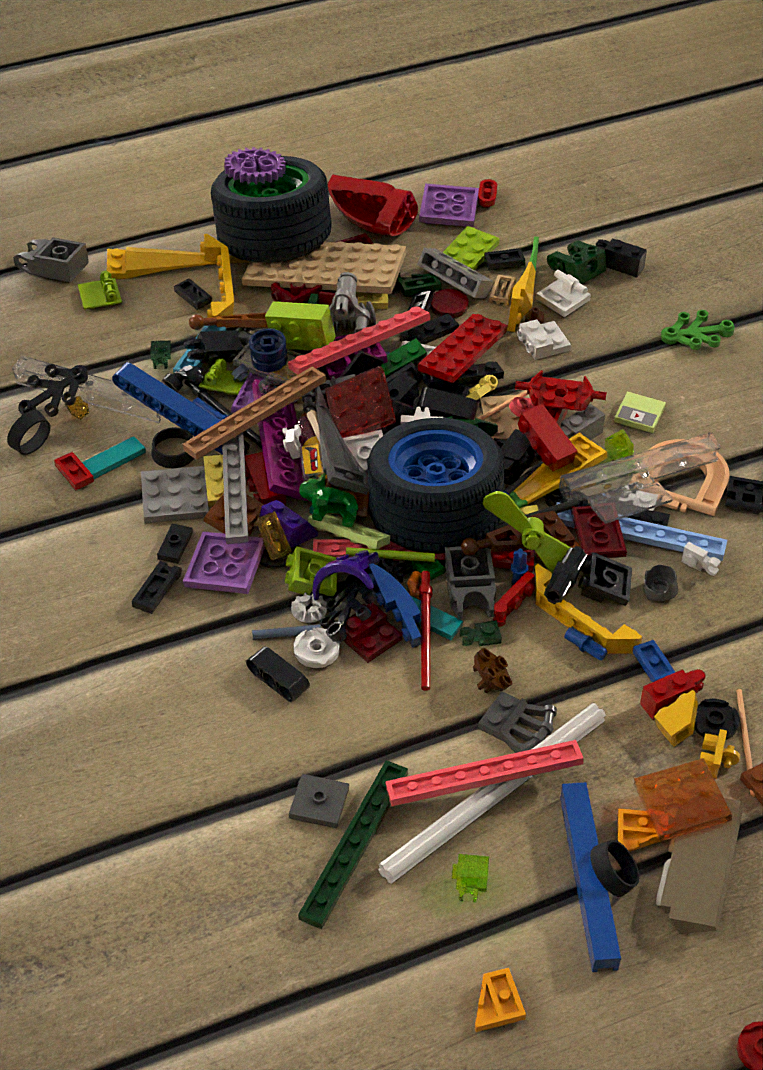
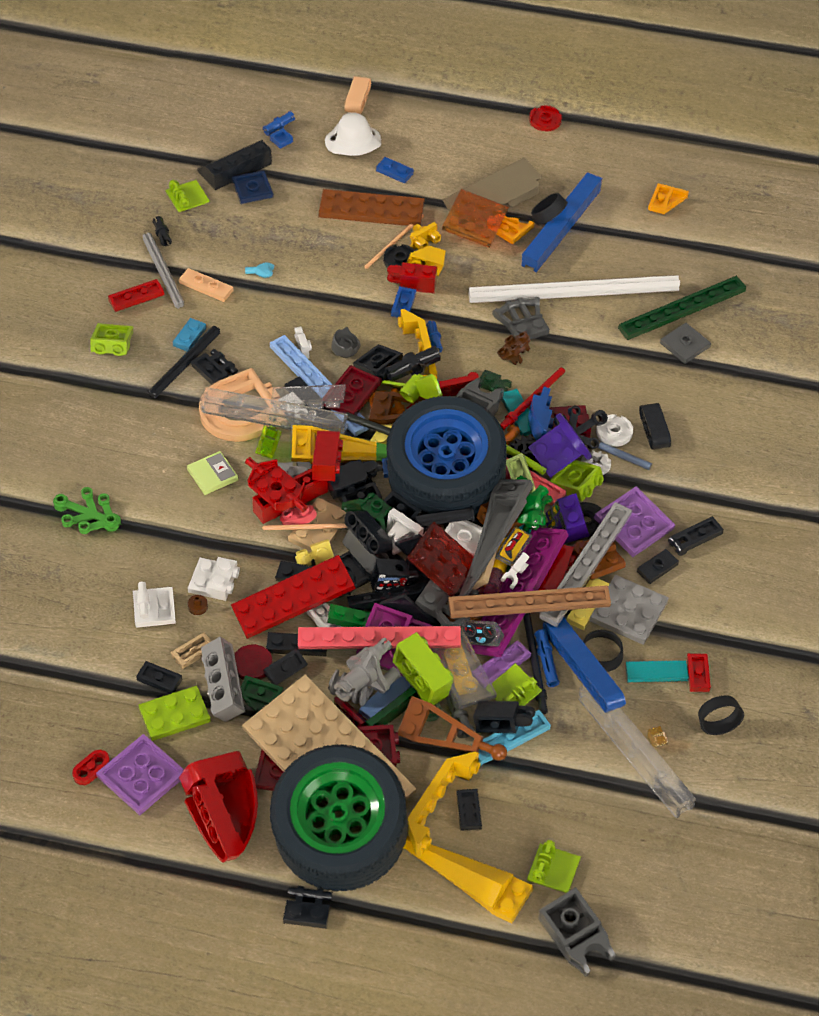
camera: 145 degrees left, 5 degrees up
black plant [18,364,88,417] -> none
clear green plate [150,340,171,369] -> none
black arm [162,365,204,393] -> none
medium lavender gear [224,147,286,185] -> none
sand blue plate [231,364,250,381] -> none
dark blue wheel [249,328,288,372] -> none
clear yellow plate [254,511,292,561] -> none
coral plate [385,740,583,806] -> none
clear neon green brick [452,854,489,903] -> none
yellow plate [507,237,539,332] -> none
dark green brick [547,240,607,284] -> none
black hinge [596,238,647,278] -> none

